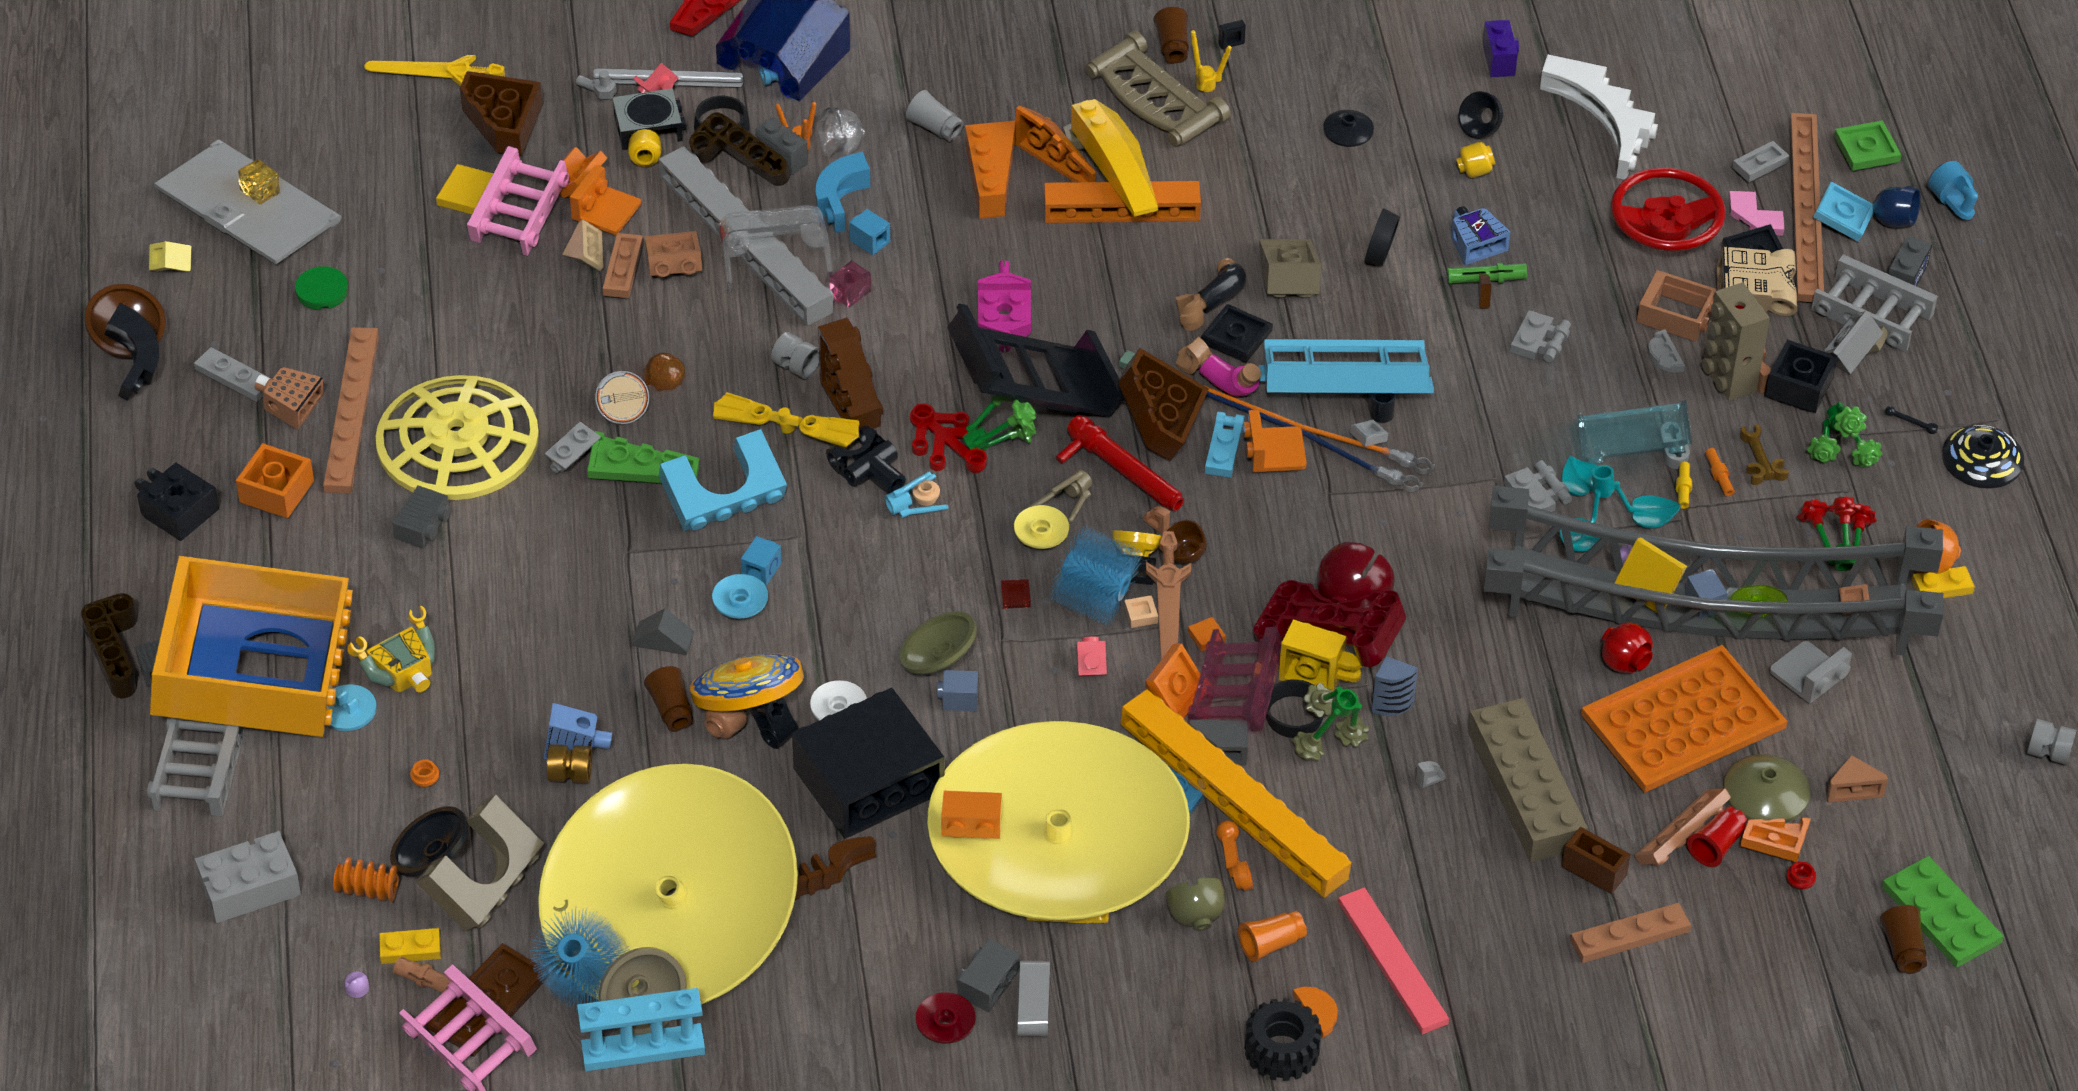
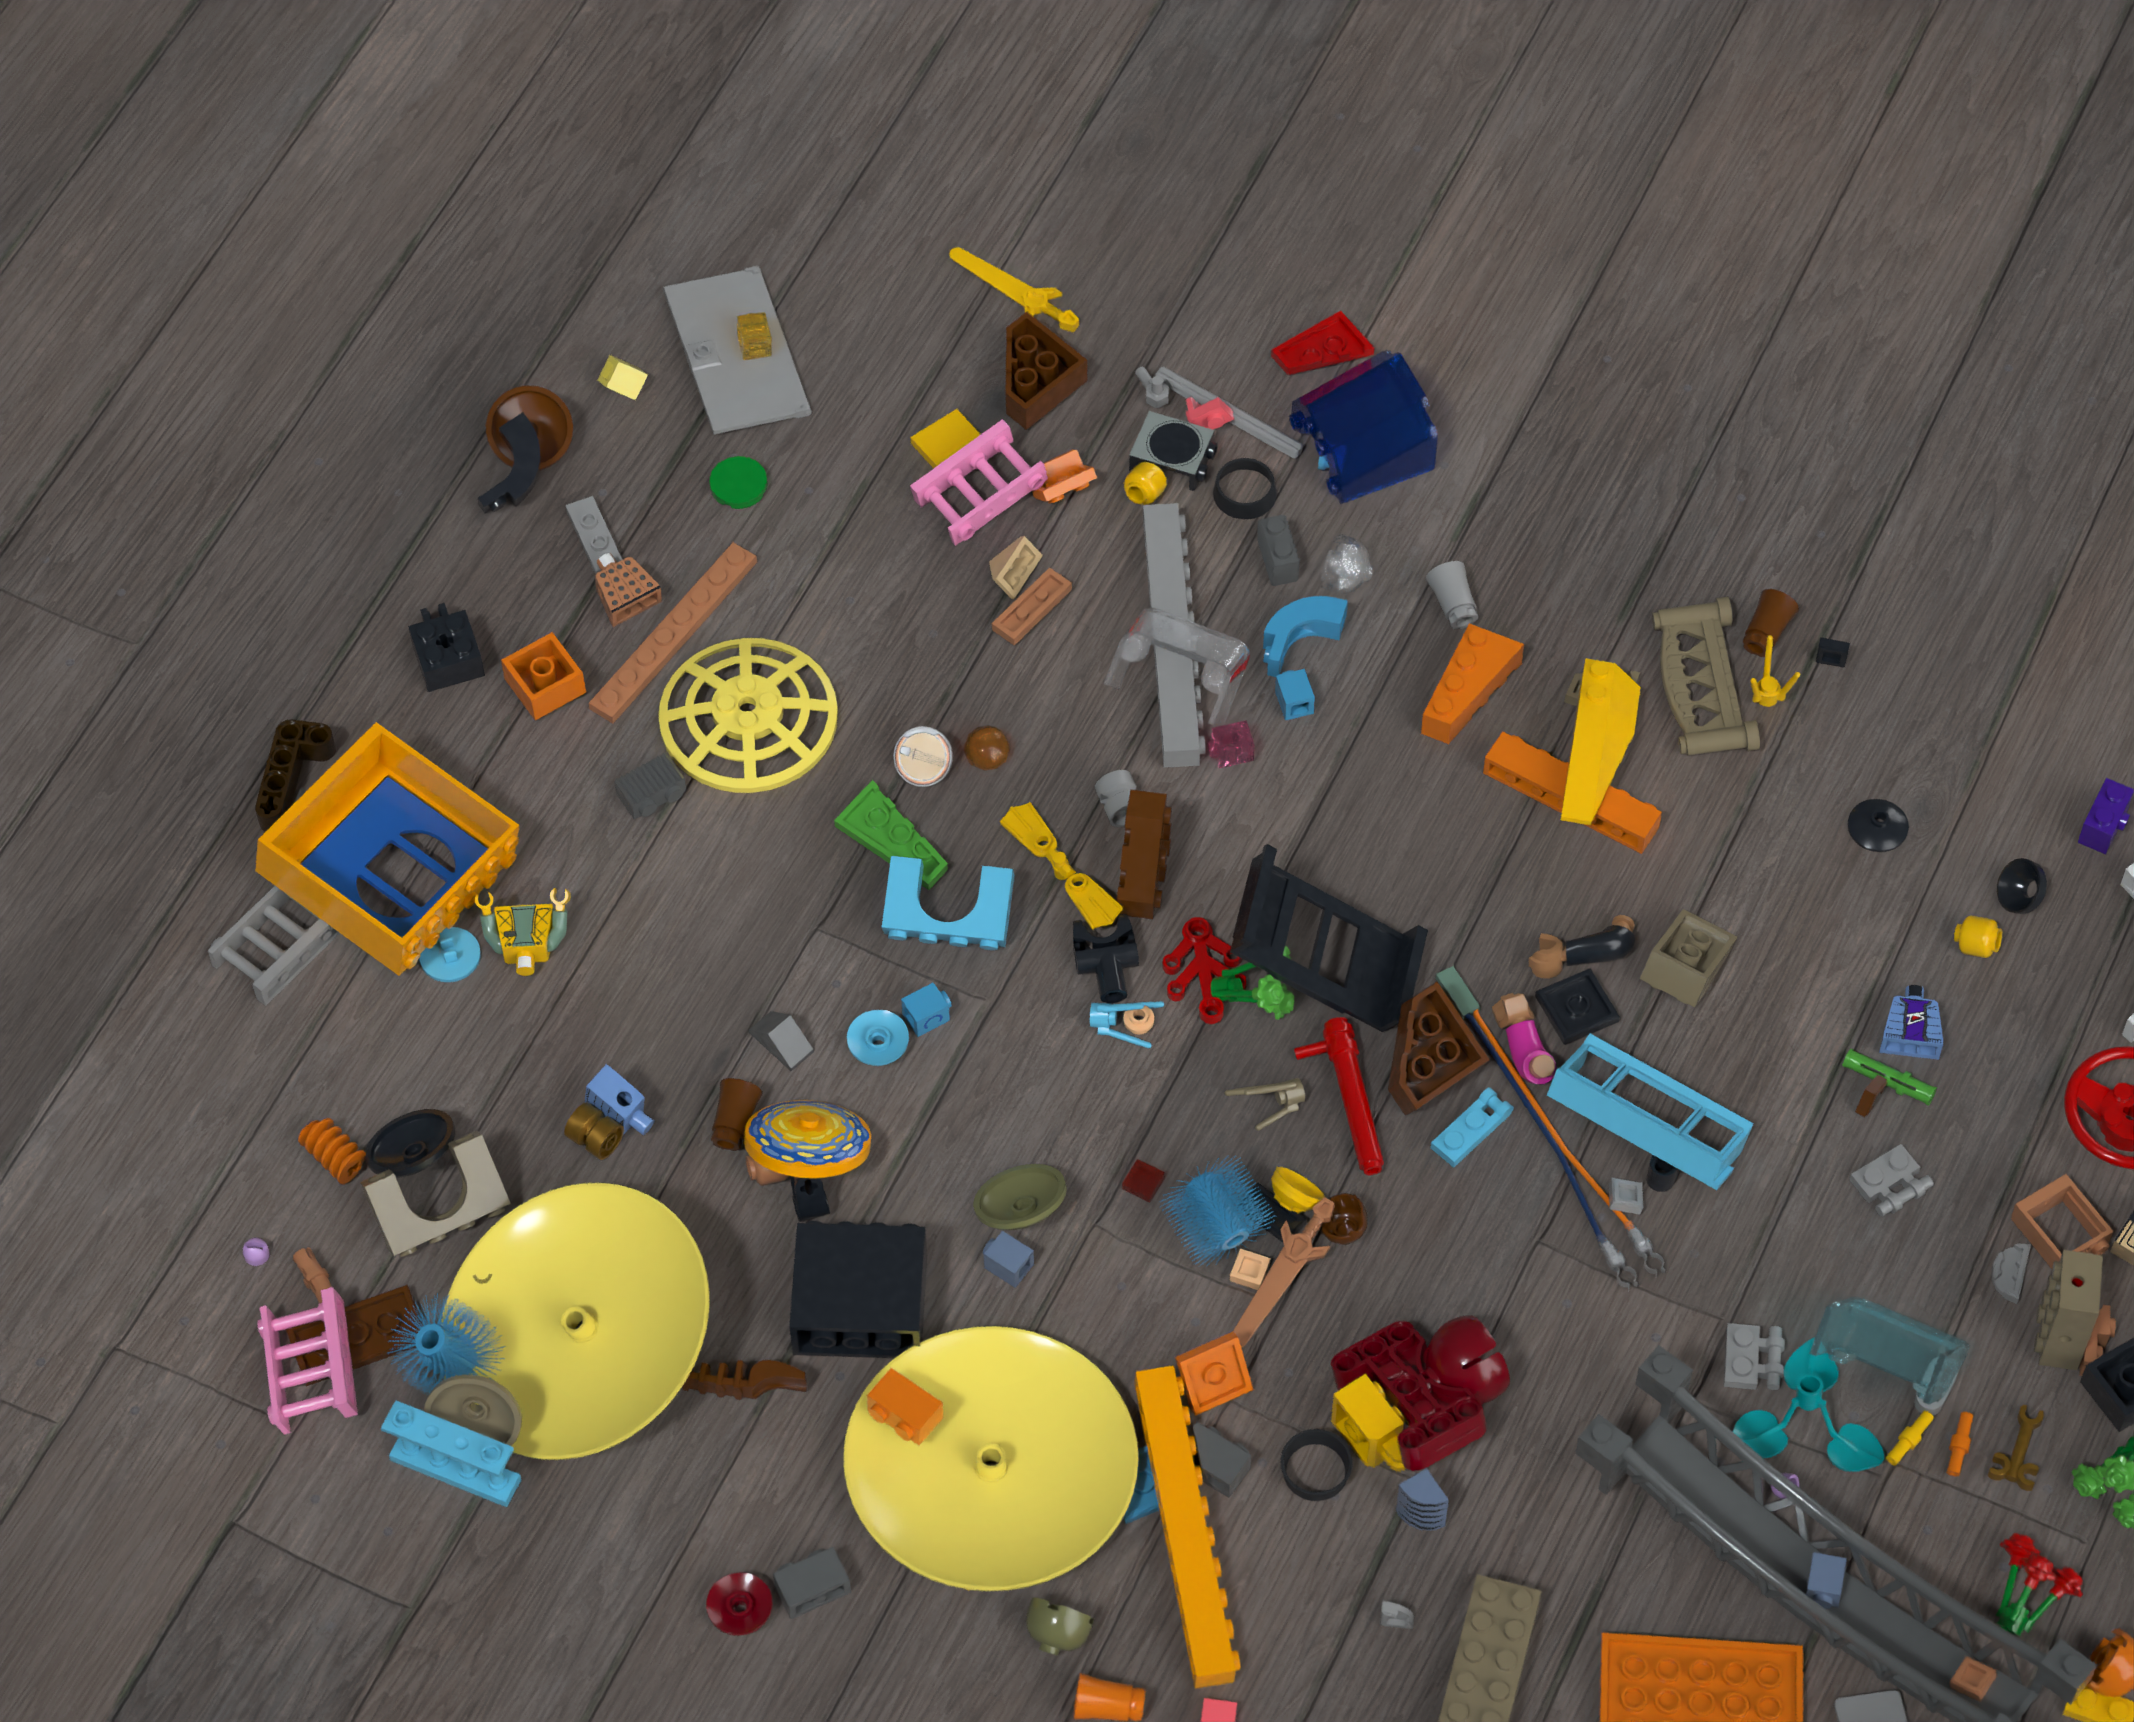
camera: 35 degrees right, 10 degrees up
light grey piece [195,831,301,923] -> none
yellow plate [380,928,441,964] -> none
orange plate [410,759,440,787] -> none
light grey hinge [545,422,601,473] -> none
orange bracket [570,165,642,235] -> none
nougat plate [645,231,702,277] -> none
dark brown beam [689,112,790,186] -> none
orange plant [775,102,816,150] -> none
white dish [810,681,867,720] -> none
dark pink plate [978,260,1031,352] -> none
light yellow dish [1014,505,1069,549] -> none
orange wedge [1015,106,1096,182] -> none
light grey beam [1018,960,1050,1037] -> none
coral bracket [1076,637,1107,677] -> none
nougat tile [1143,506,1170,534] -> none
orange tile [1188,617,1226,652] -> none
clear pink fence [1188,627,1282,731] -> none
orange piece [1216,820,1253,891] -> none
orange bracket [1243,410,1307,472] -> none
olive plant [1293,683,1369,761] -> none
black tyre [1364,208,1400,266] -> none
red plant [1602,622,1653,674] -> none
yellow tile [1615,537,1687,613] -> none
clear neon green dish [1731,585,1788,618] -> none

